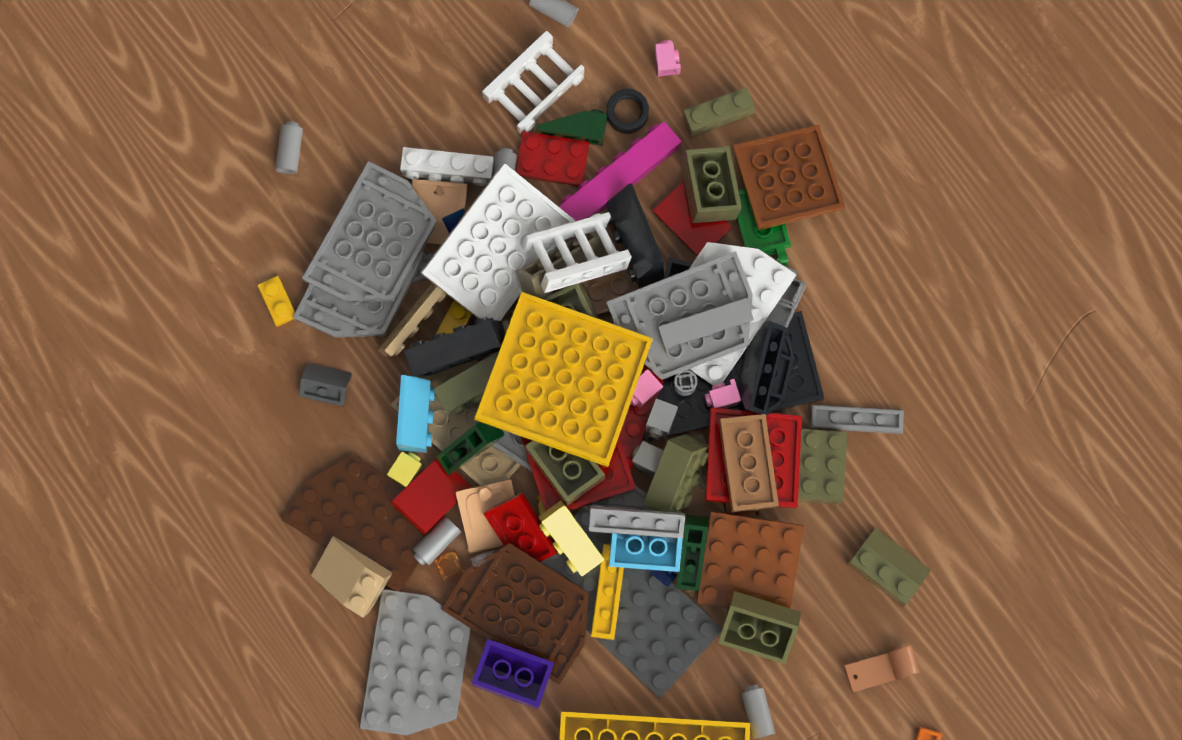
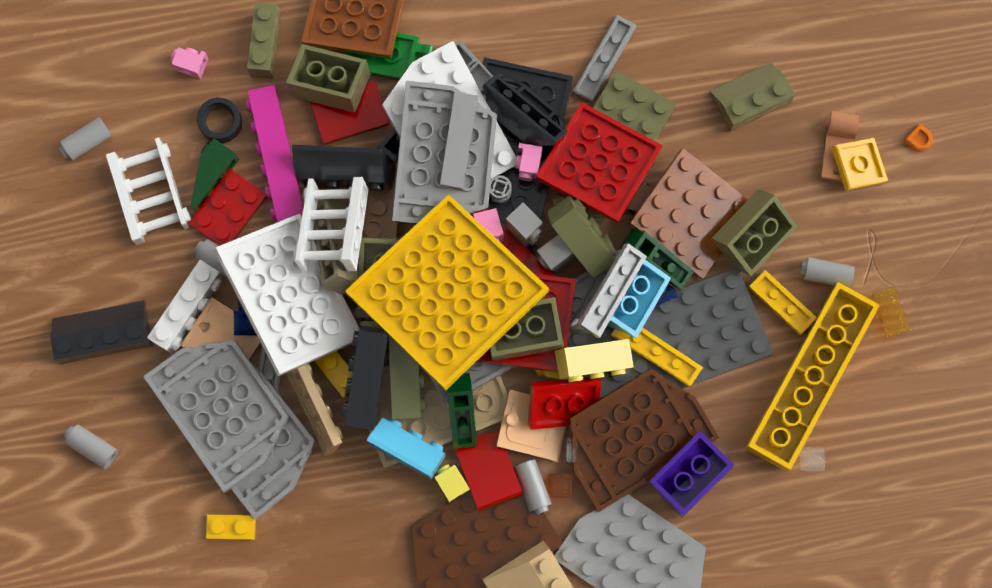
camera: 60 degrees left, 0 degrees up
dark grey panel [299,363,352,407] -> none
medium nougat plate [718,414,779,512] -> none
none -> black slope [50,300,153,364]
none -> yellow plate [748,270,817,335]
none -> yellow tile [832,138,888,191]

